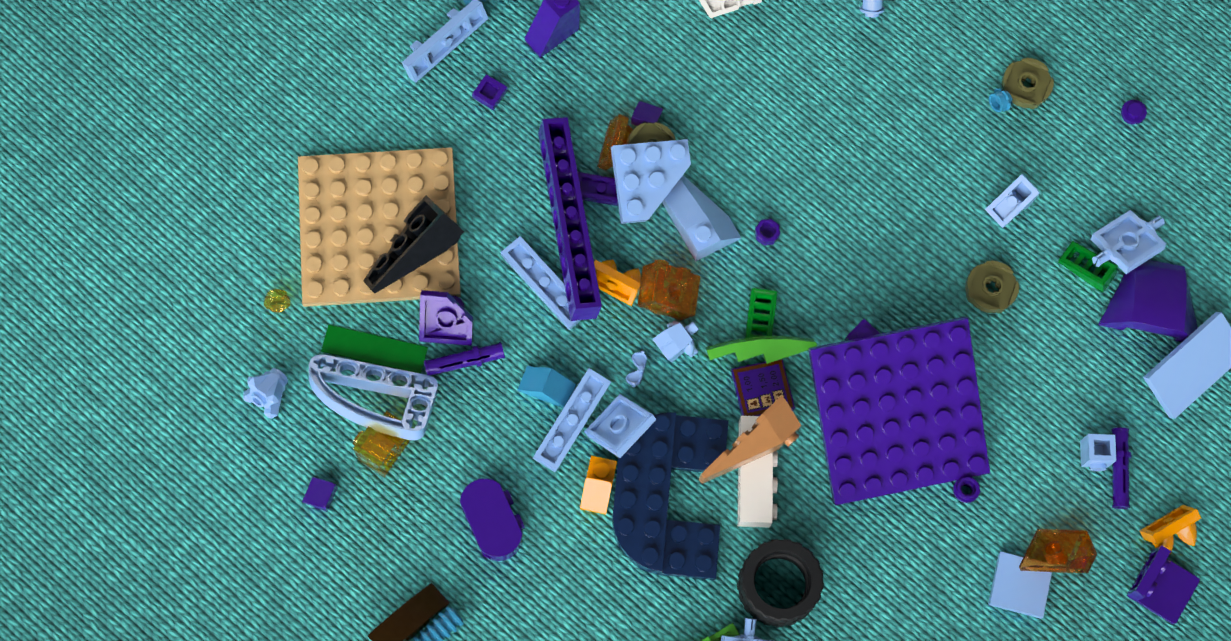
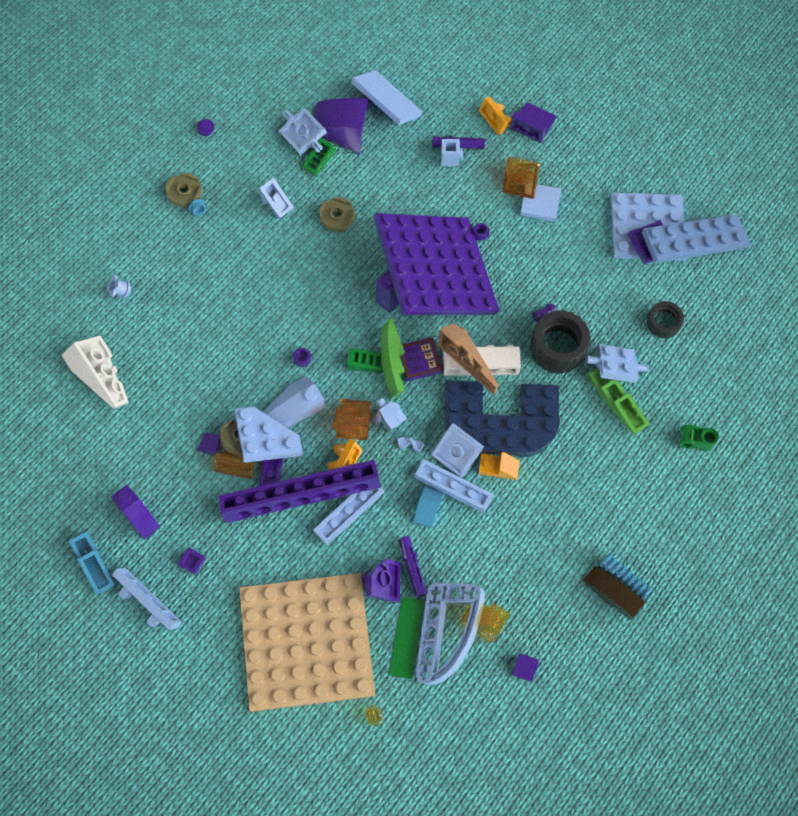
camera: 90 degrees left, 5 degrees down
light blue rock [243,368,288,418] -> none
black wedge [363,195,464,293] -> none
dark purple brick [460,479,525,561] -> none
none -> dark purple pin [532,303,557,323]

